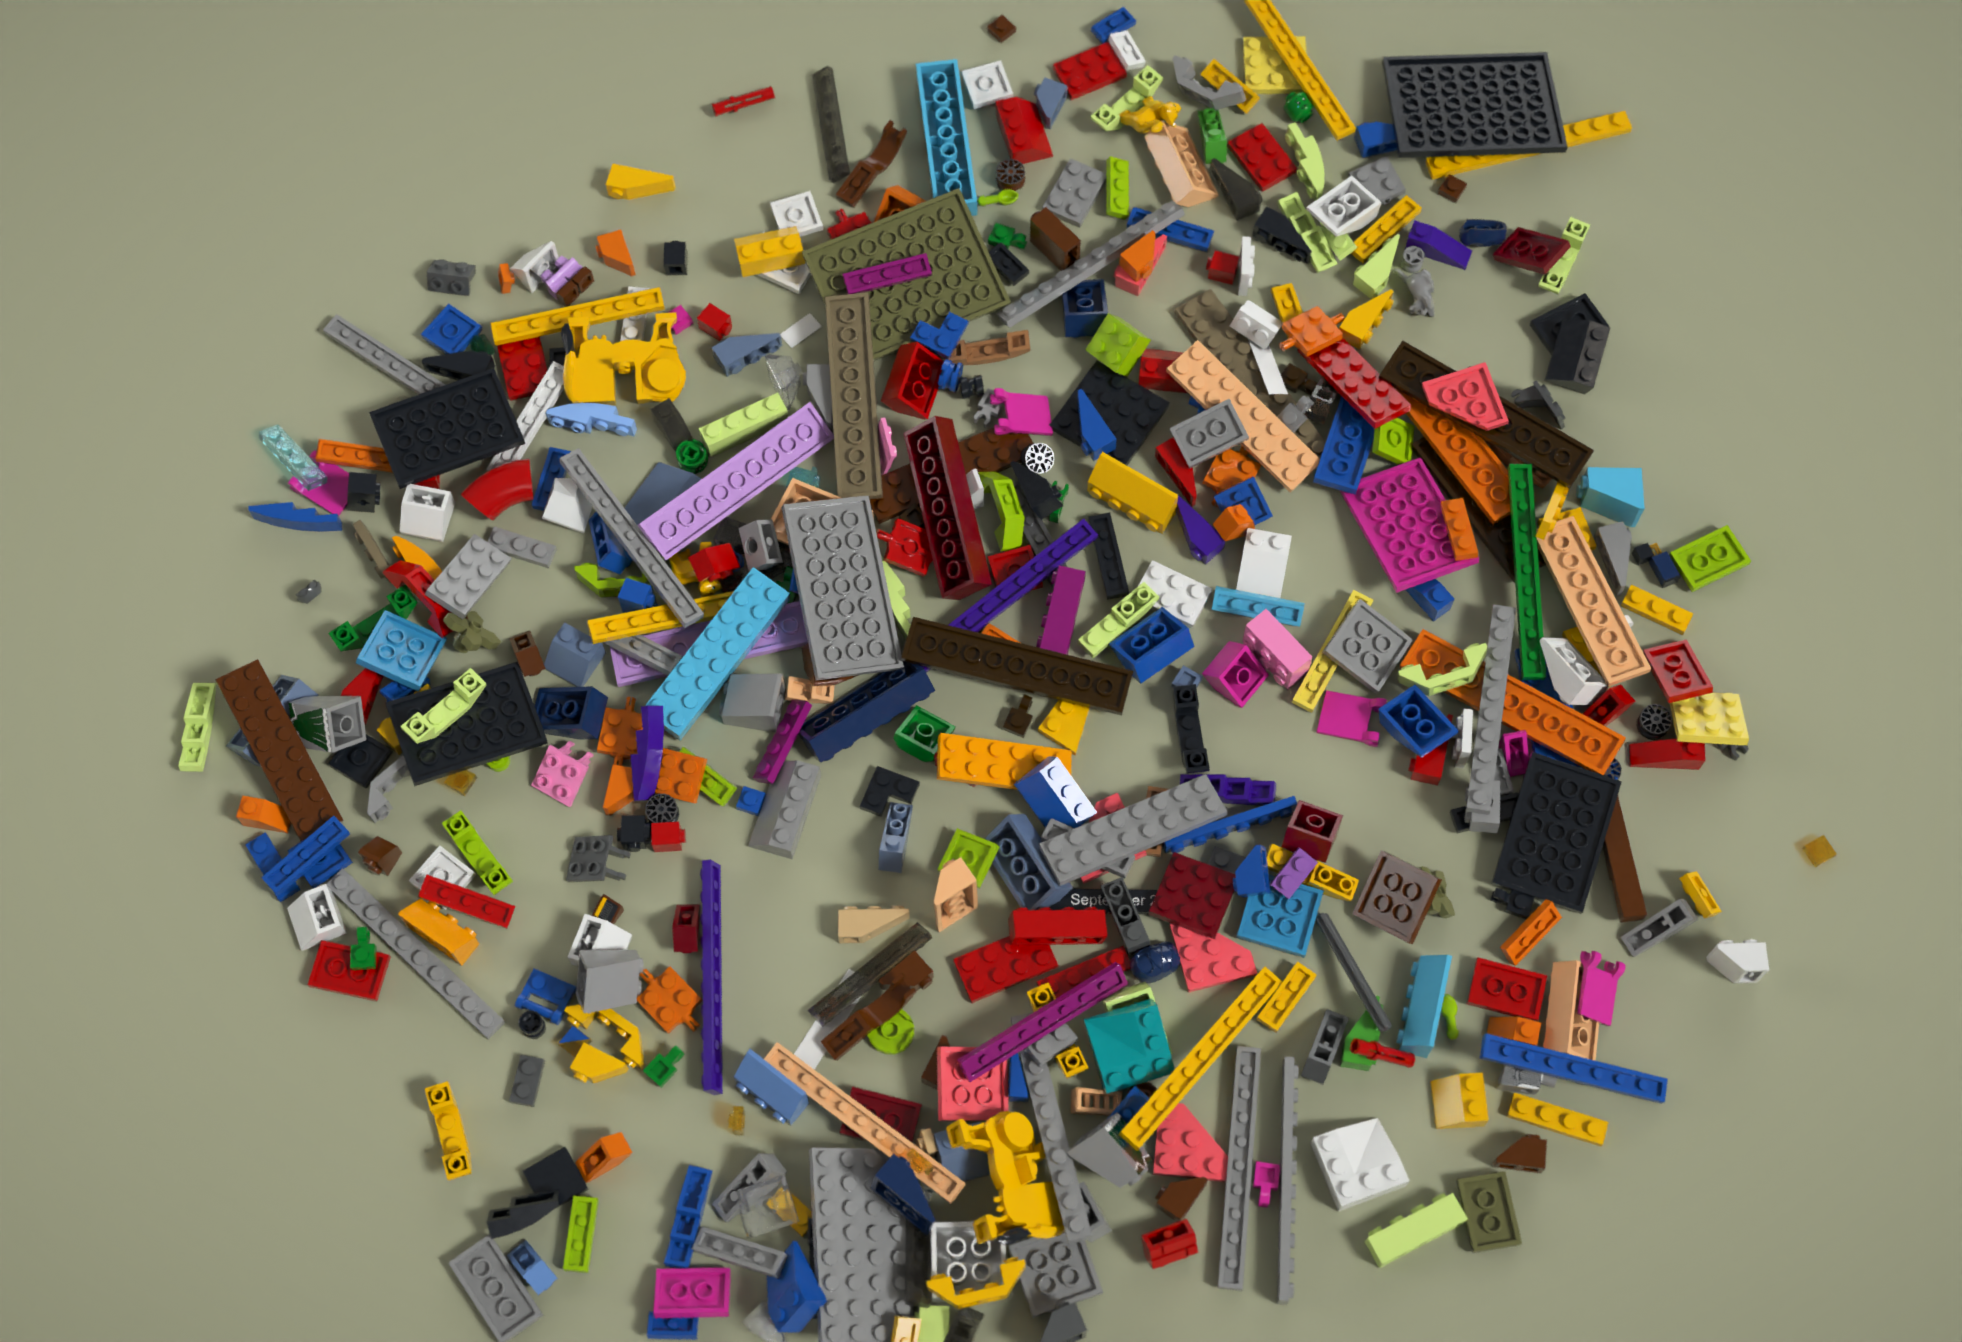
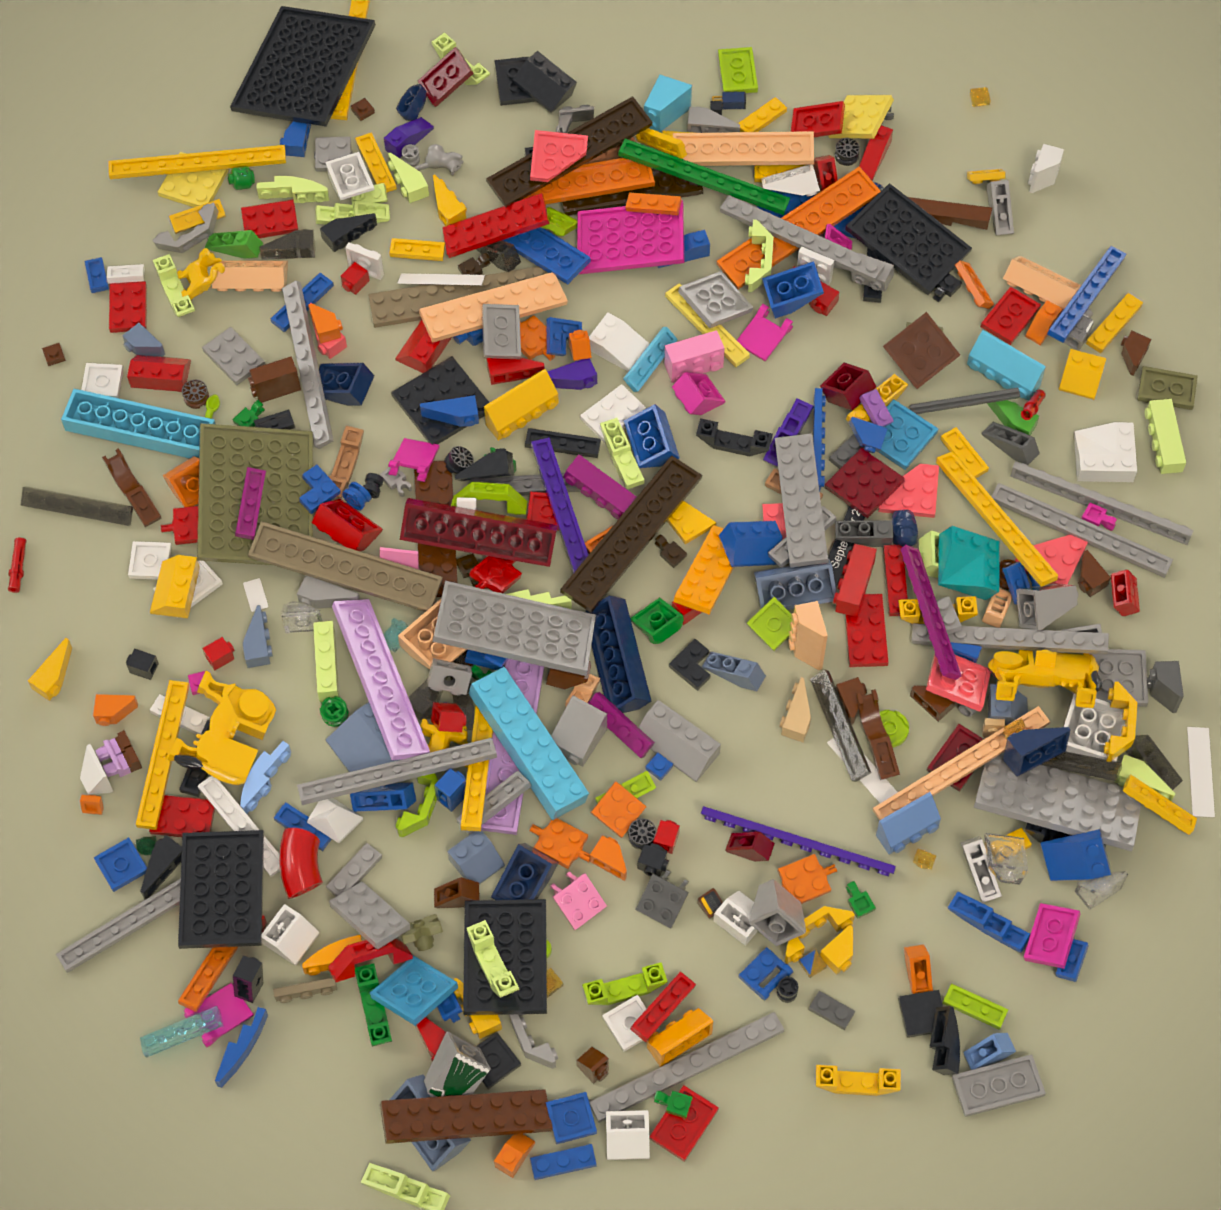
camera: 70 degrees left, 5 degrees down
blue plate [261,816,350,896] -> none
dark grey plate [296,579,322,604] -> none
dark grey bracket [427,259,476,296] -> none
dark purple slope [631,706,664,801] -> none
clear smoke slope [651,399,693,452] -> none
light grey plate [692,1227,788,1279] -> none
lime brick [1085,313,1151,377] -> none
lime plate [1106,156,1129,220] -> none
sand blue plate [1171,665,1203,689] -> none
white bracket [1230,301,1282,350] -> none
light grey plate [1277,396,1314,433] -> none
orange plate [1279,306,1345,357] -> none
dark pink flag [1577,951,1625,1026] -> none

